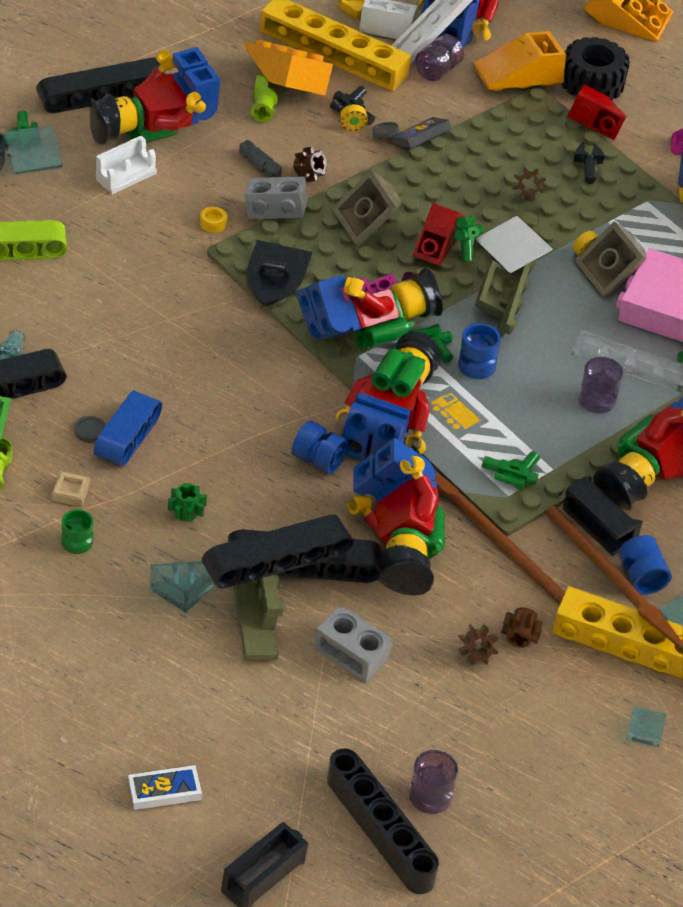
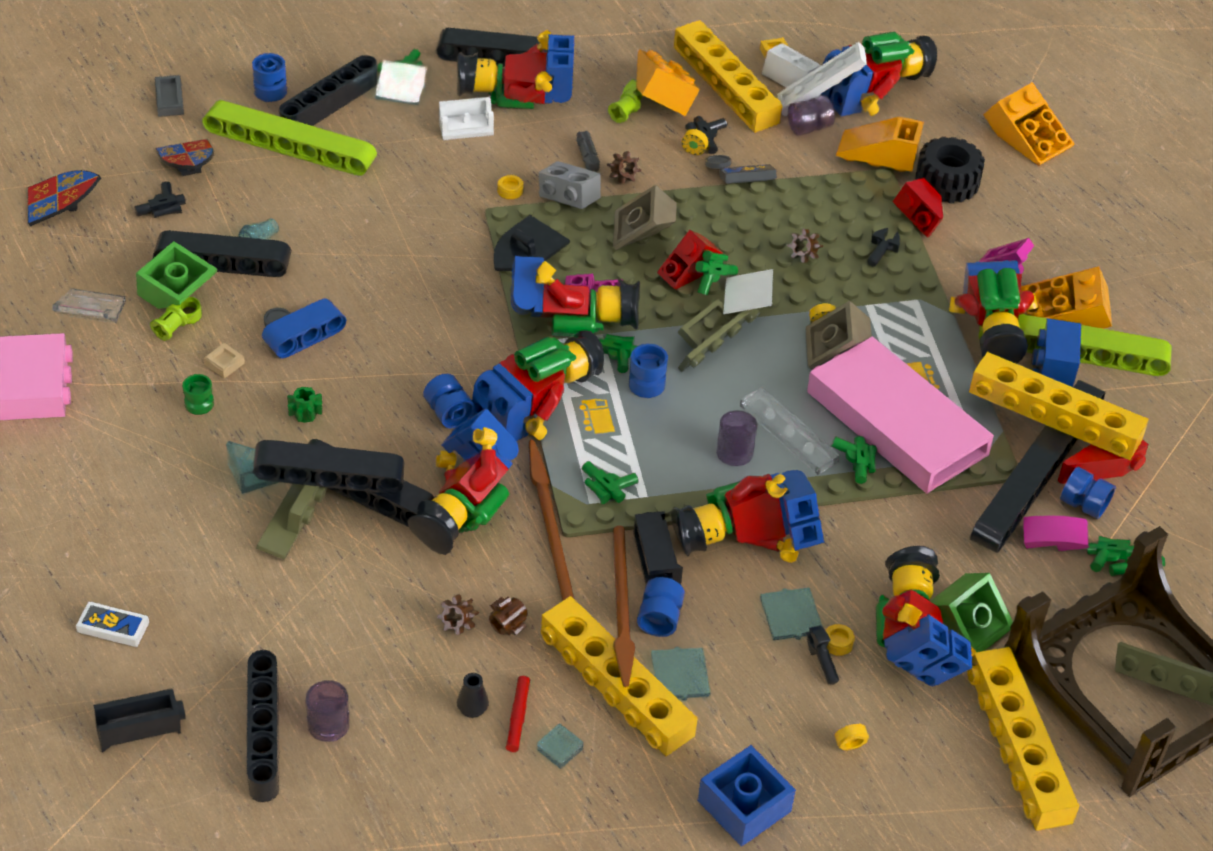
camera: 30 degrees right, 0 degrees up
light grey brick [314,605,393,683] -> none
none -> black cone [457,673,489,718]
none -> red piece [506,676,530,752]

